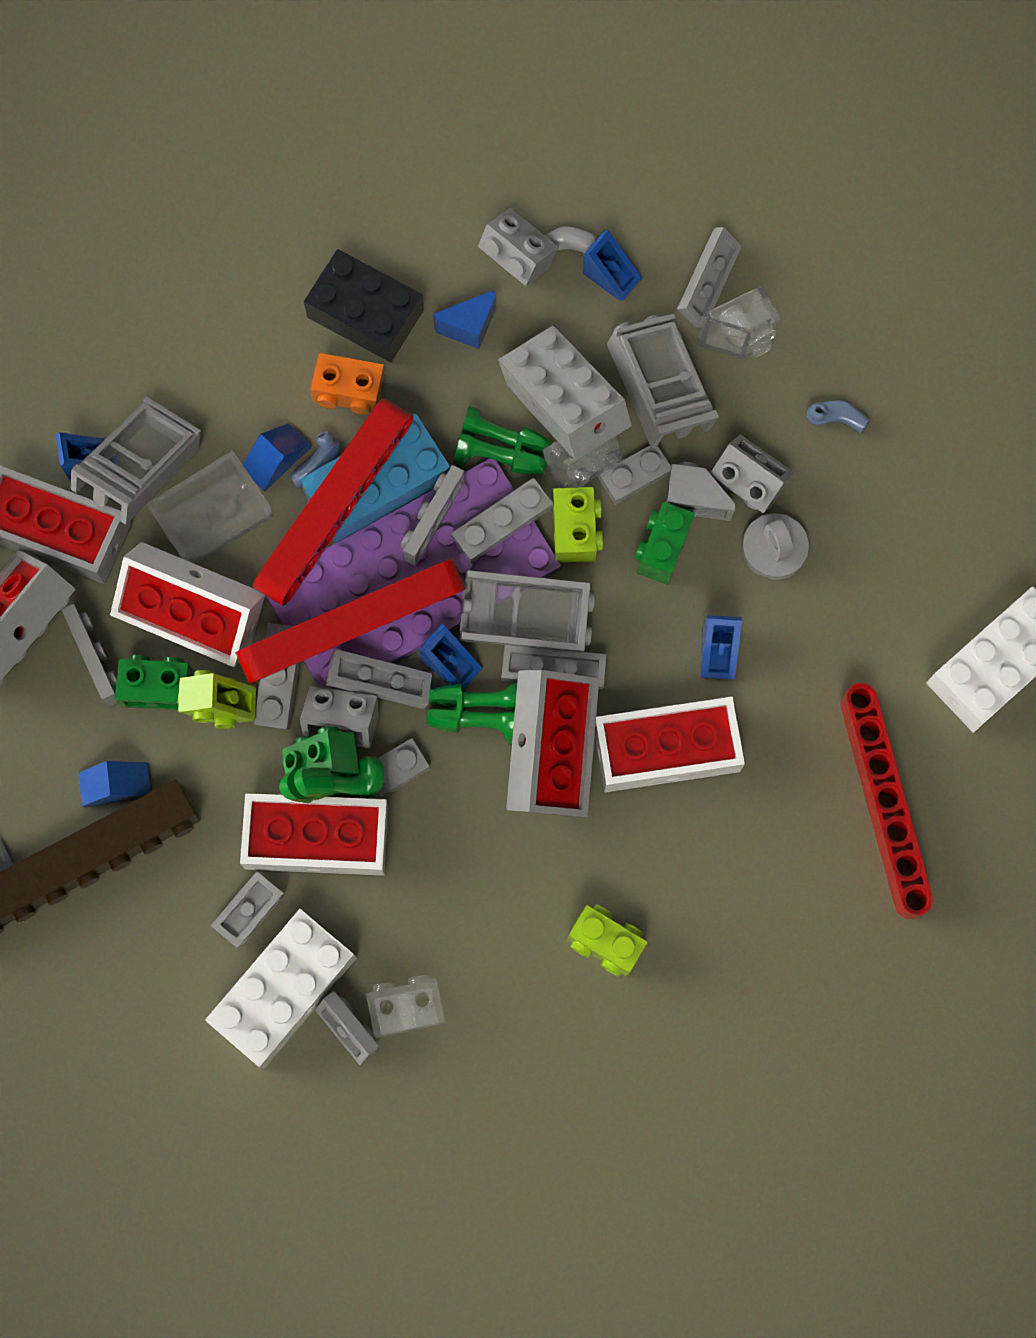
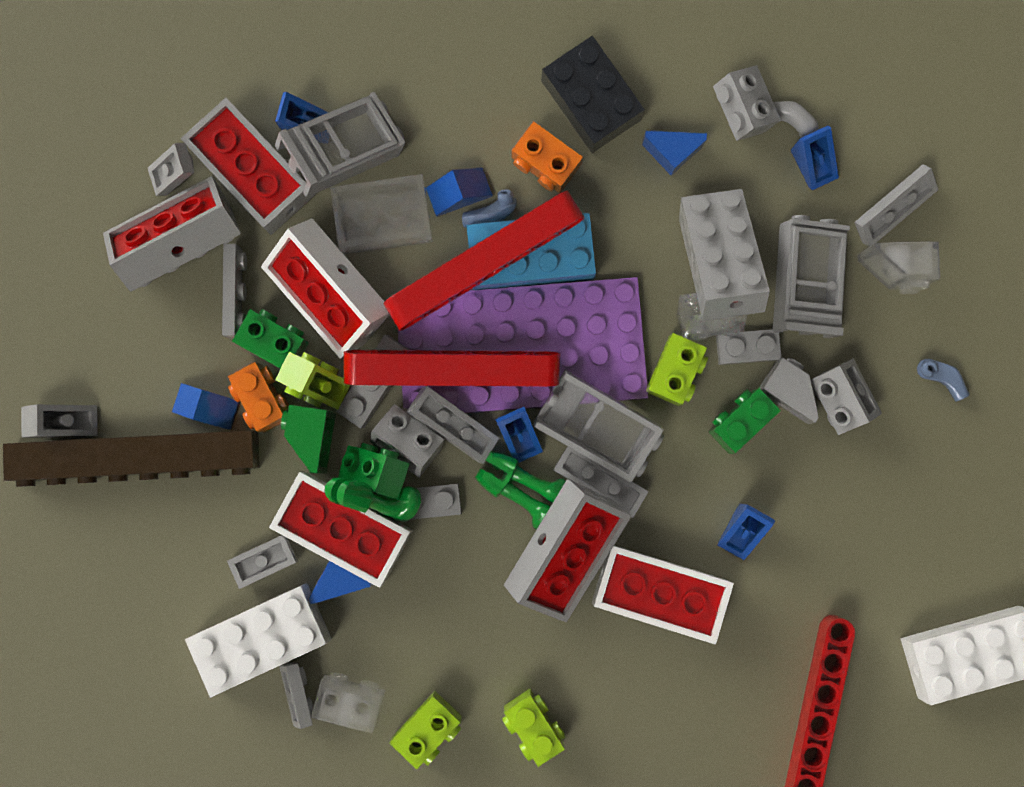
camera: 30 degrees right, 10 degrees up
light grey plate [401,465,465,566] -> none
light grey plate [451,478,553,563] -> none
green piece [453,406,553,475] -> none
light grey tile [741,513,809,580] -> none
none -> orange brick [228,362,289,433]
none -> green slope [281,405,336,474]
none -> blue slope [309,561,373,605]
none -> lime brick [389,691,462,770]

